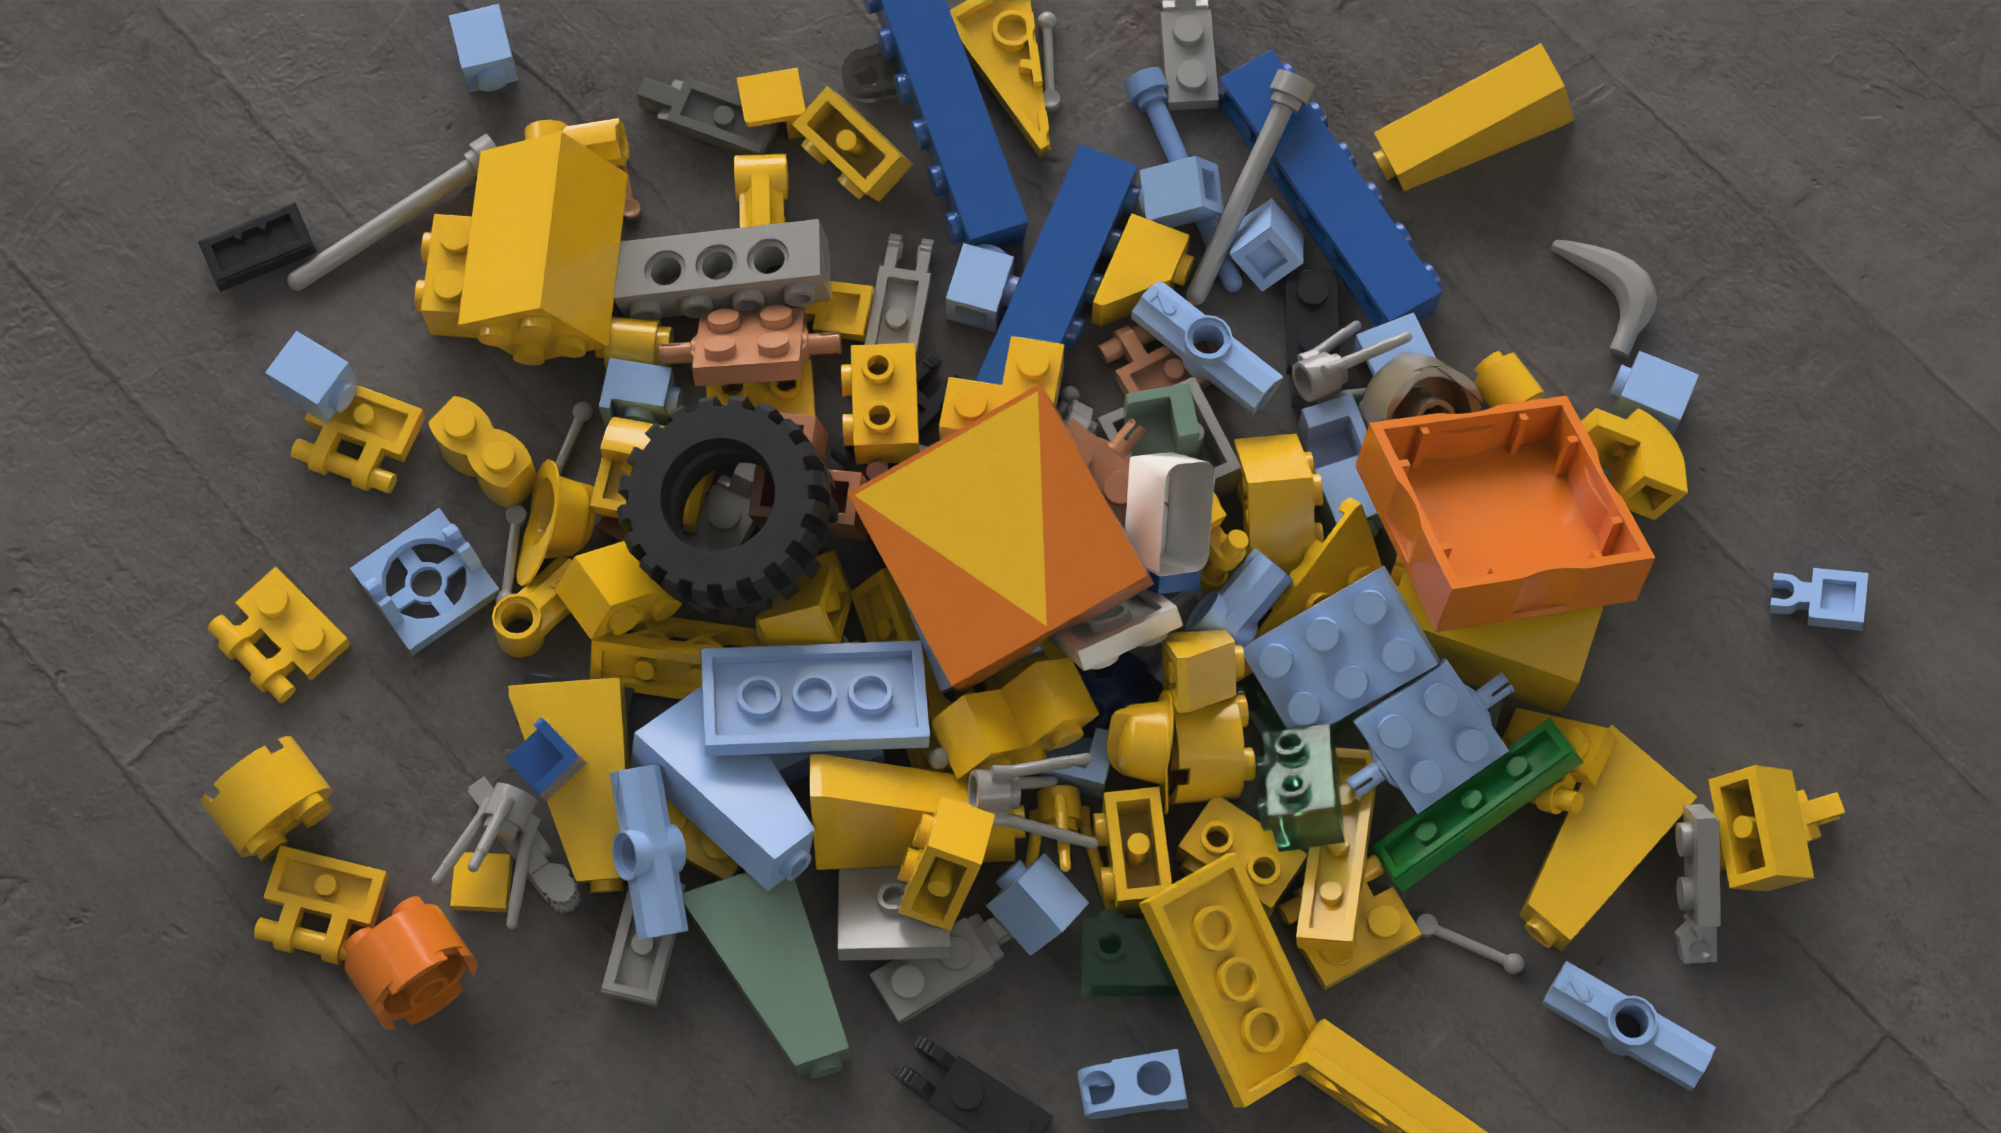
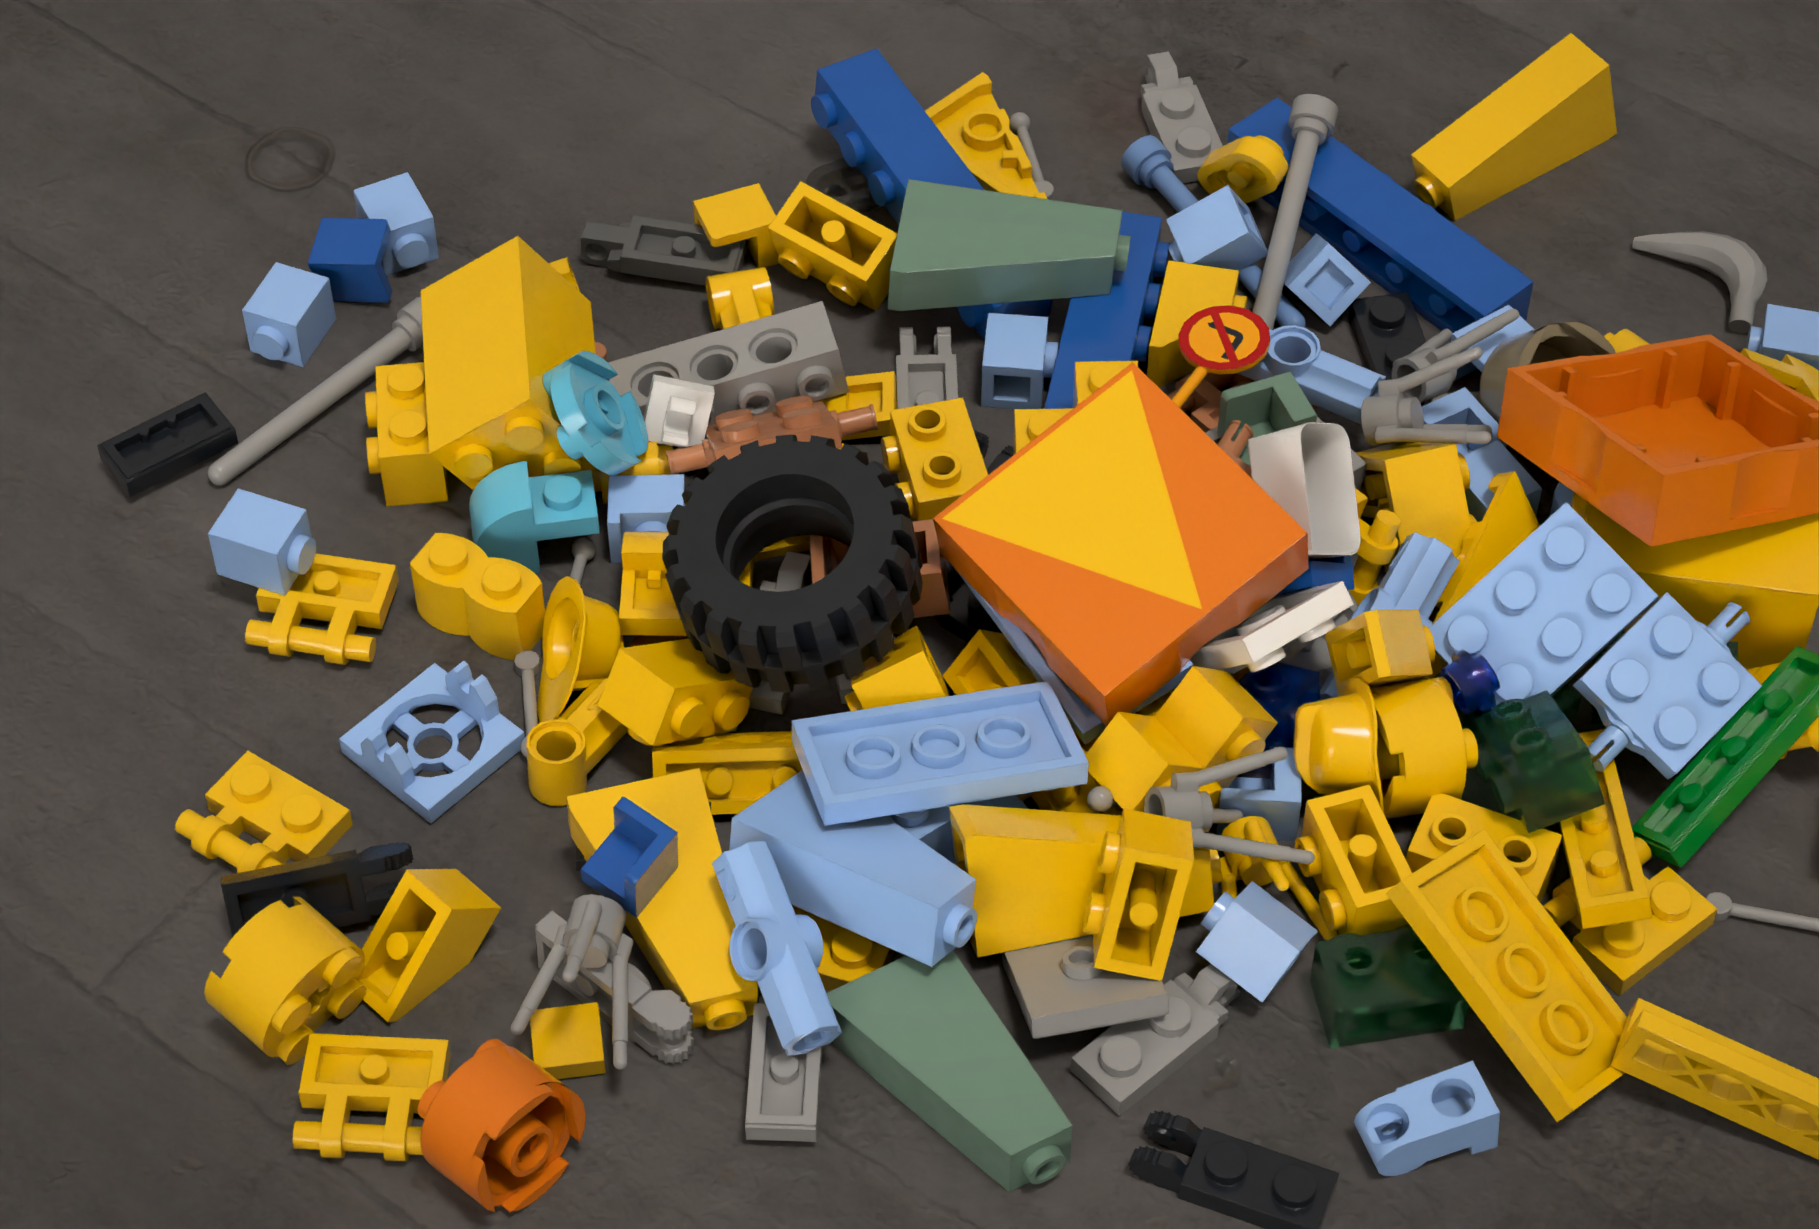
camera: 10 degrees left, 20 degrees down
none -> black hinge [221,842,414,938]
none -> light blue brick [242,262,336,367]
none -> blue panel [307,218,392,303]
none -> yellow slope [359,869,501,1022]
none -> medium azure brick [469,461,600,574]
none -> medium azure plate [542,351,648,476]
none -> white tile [643,374,715,448]
none -> sand green slope [888,179,1131,311]
none -> piece [1171,305,1270,408]
none -> yellow plate [1197,135,1289,204]
none -> light grey plant [1361,347,1492,446]
none -> clear blue plate [1441,649,1500,714]

